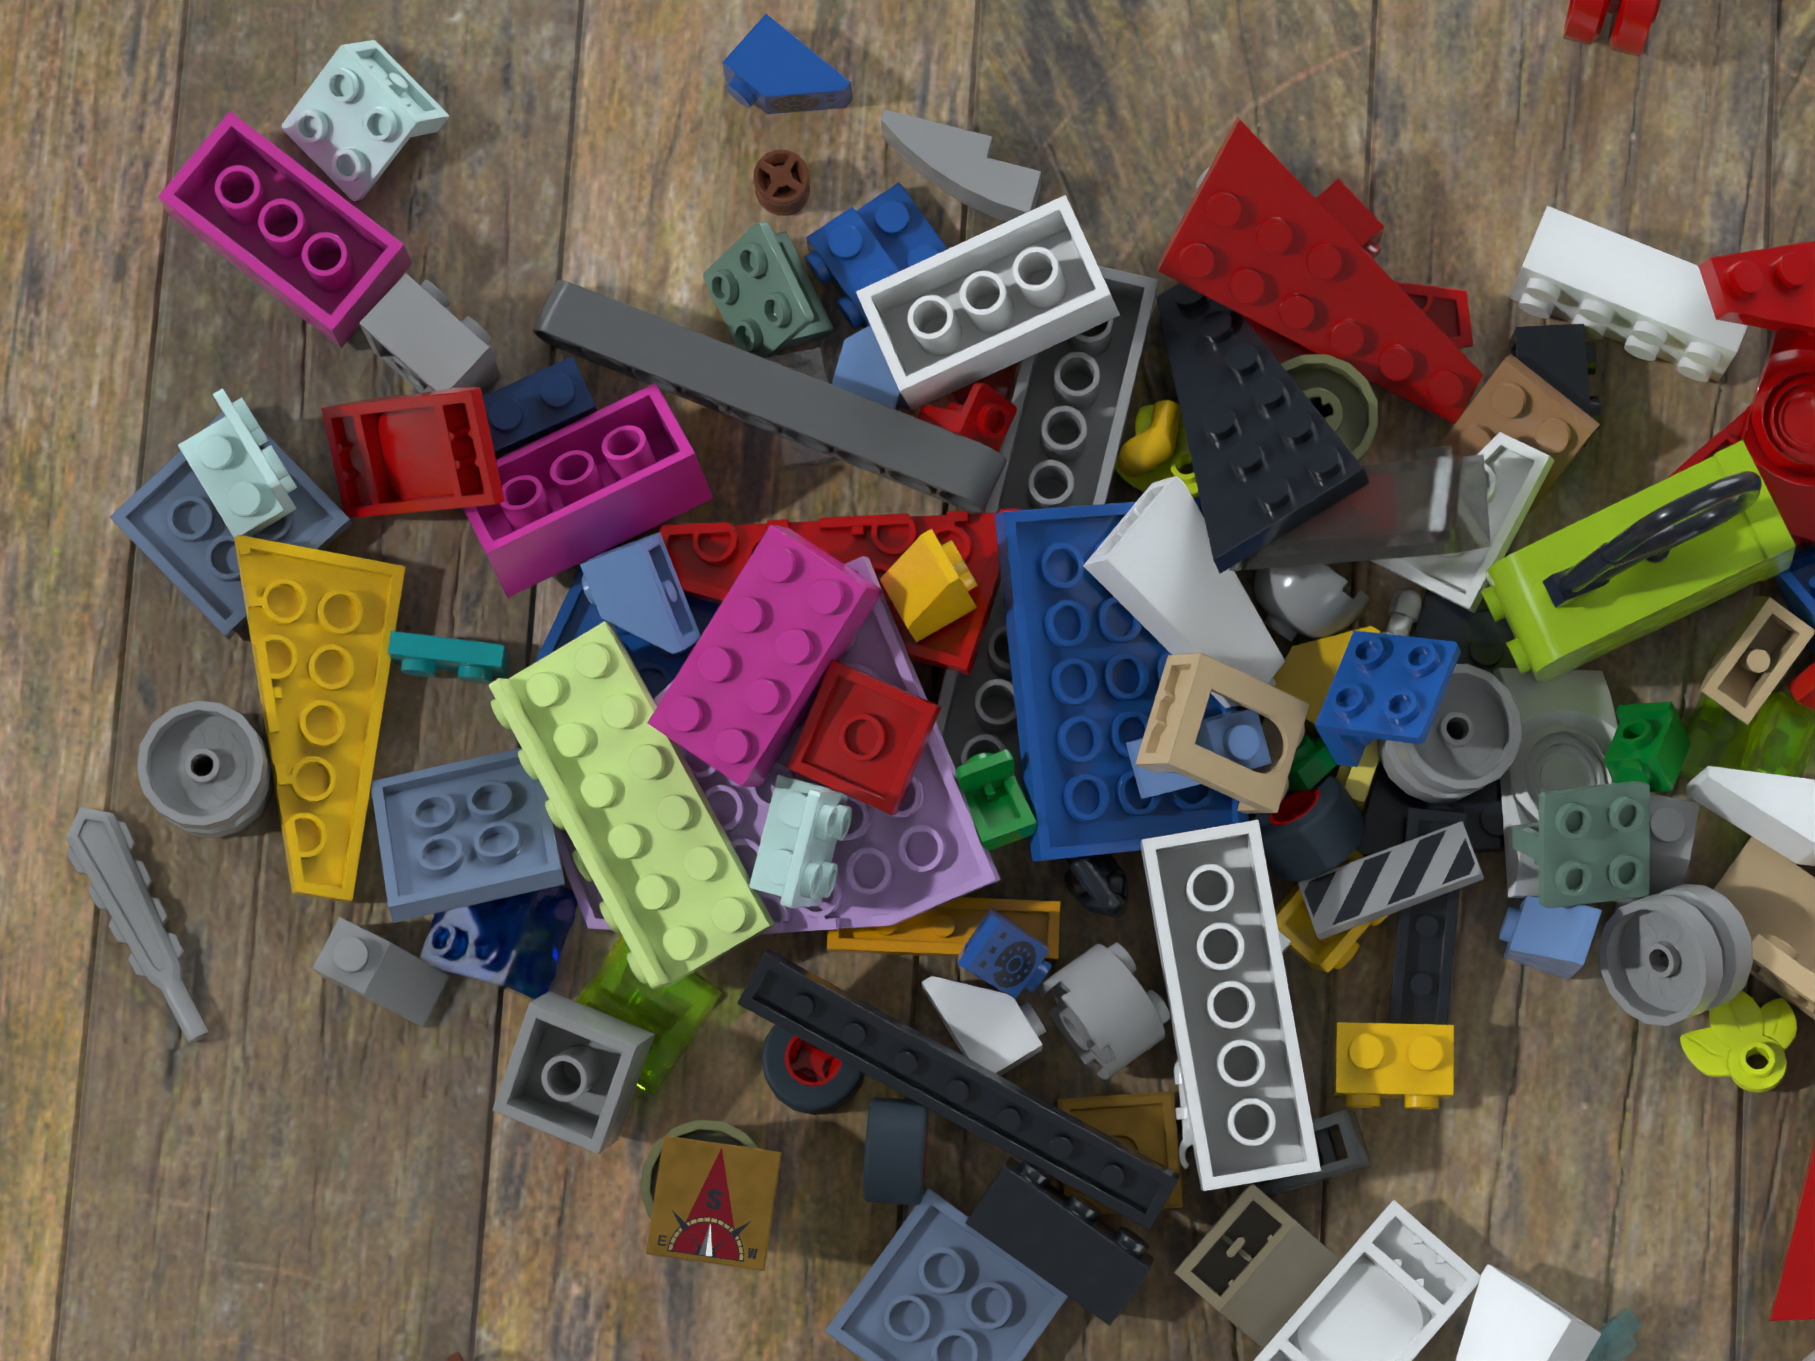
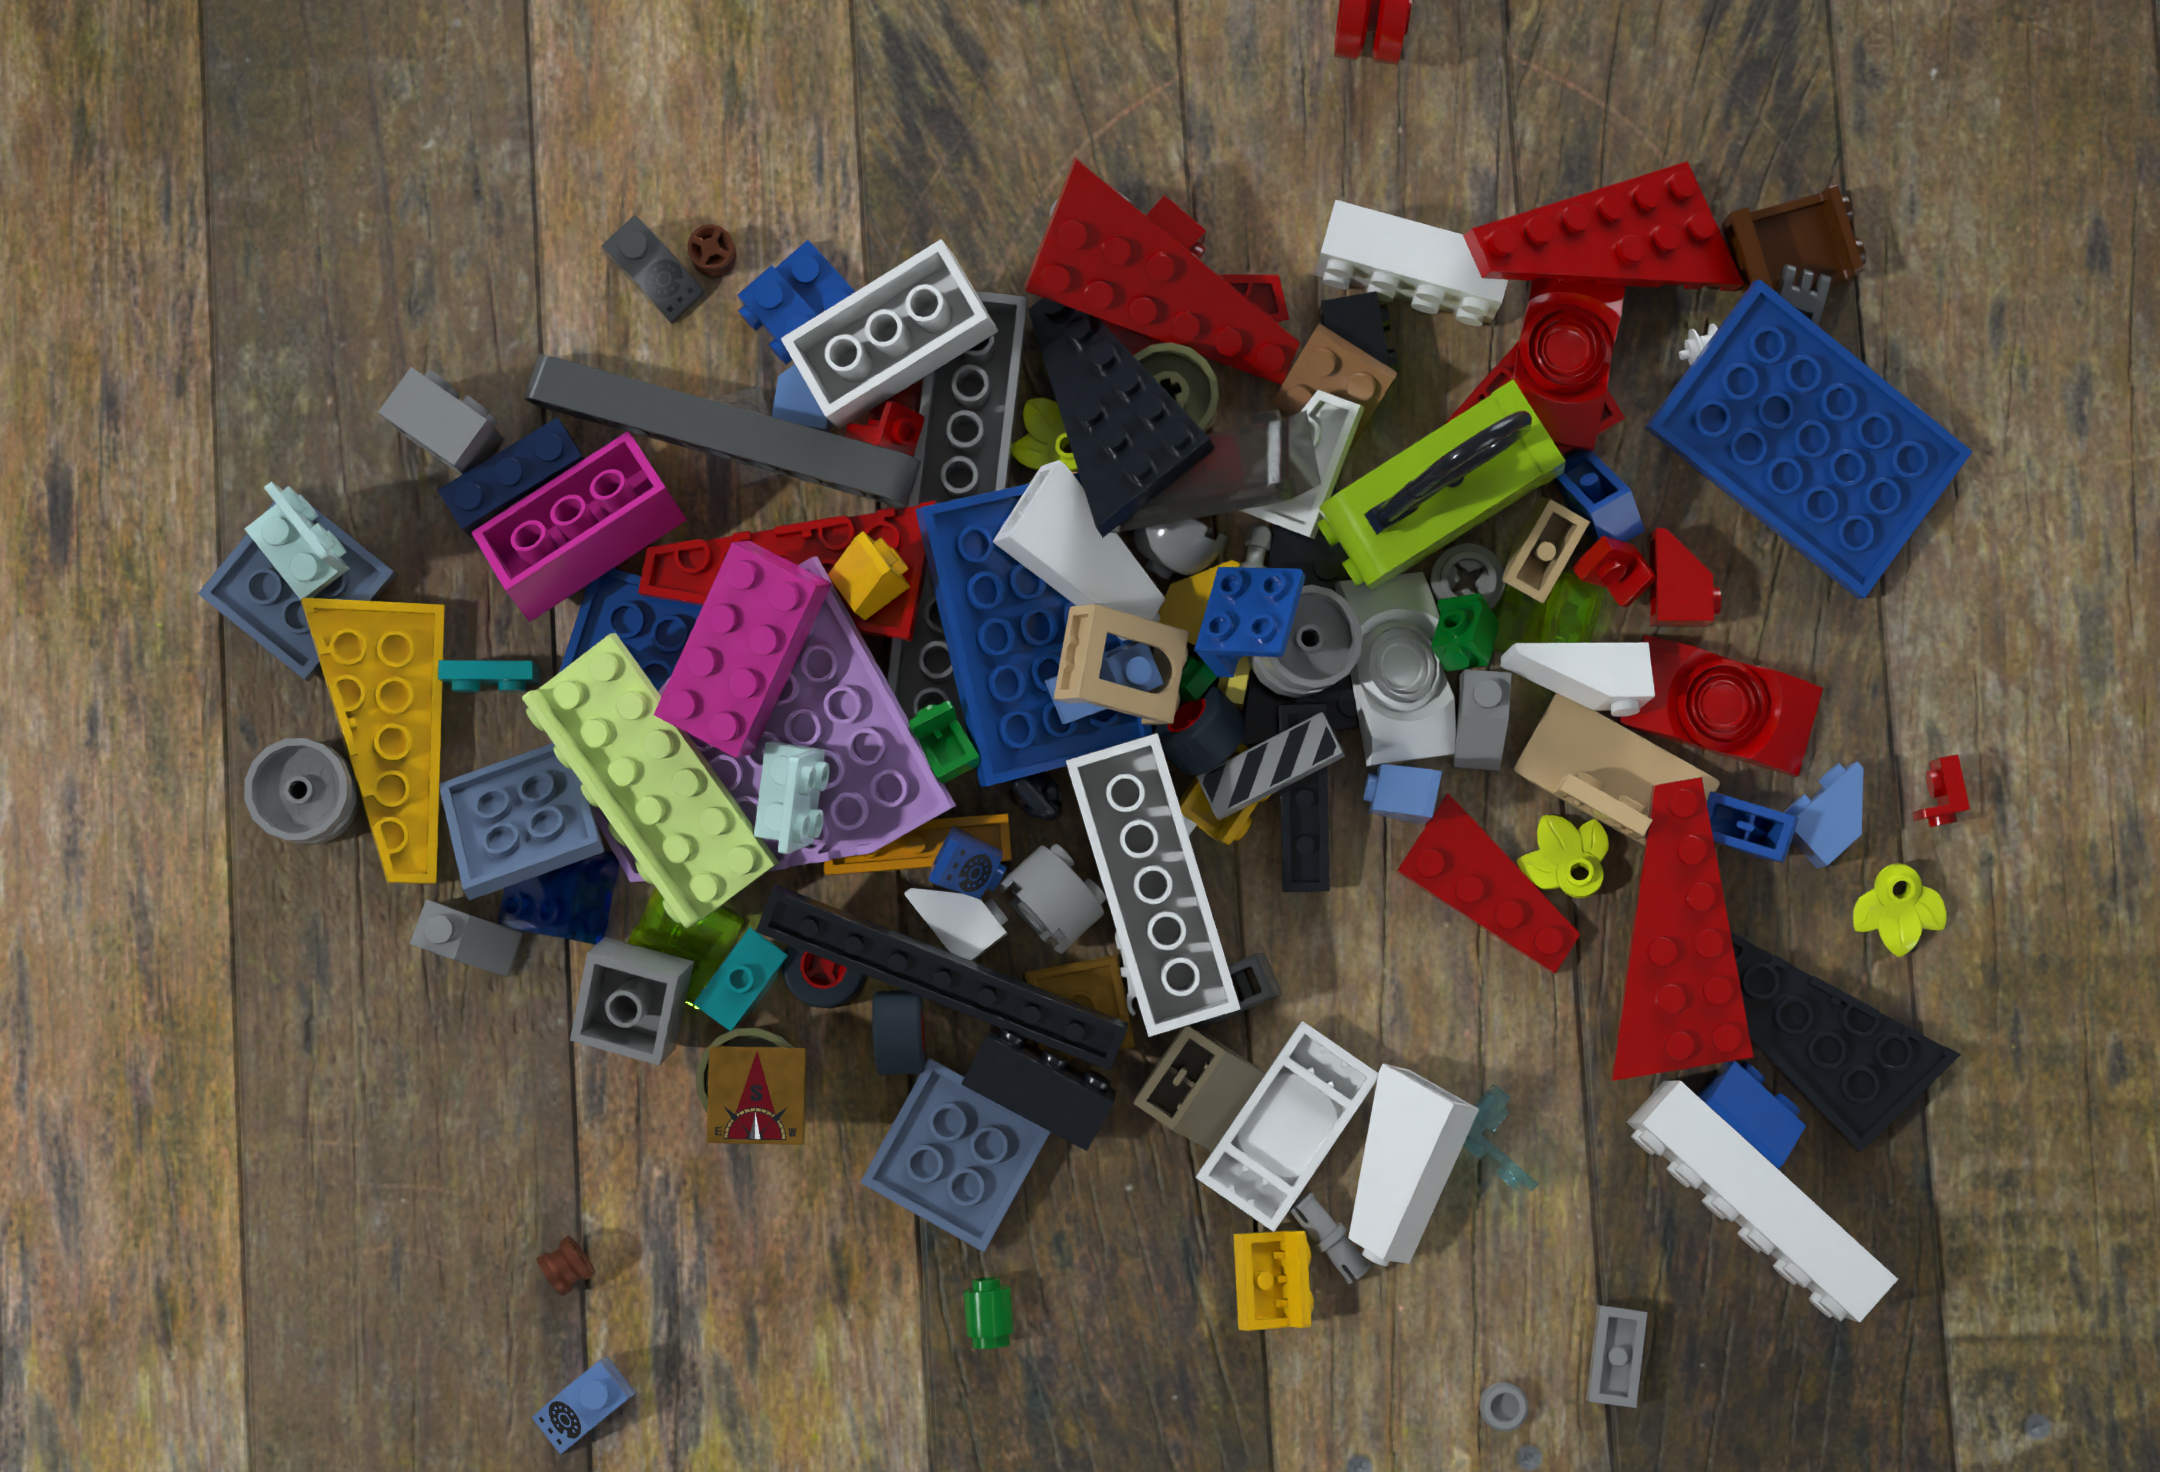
camera: 10 degrees left, 5 degrees up
light grey sword [66,807,209,1044] -> none
dark pink brick [158,111,412,349] -> none
light aqua bracket [282,40,449,201] -> none
red slope [321,387,505,518] -> none
medium blue slope [580,532,701,654] -> none
sand green bracket [703,221,834,360] -> none
blue slope [722,14,853,114] -> none
red plate [786,660,942,815] -> none
light grey slope [881,109,1041,222] -> none
yellow arm [1117,400,1181,477] -> none
yellow bracket [1332,1022,1454,1110] -> none
sand green bracket [1512,780,1650,908] -> none
light grey wheel [1599,884,1753,1026] -> none
none -> dark grey slope [601,215,705,324]
none -> teal brick [693,927,788,1031]
none -> red wing [1396,793,1580,974]
none -> light grey gear [1430,543,1505,609]

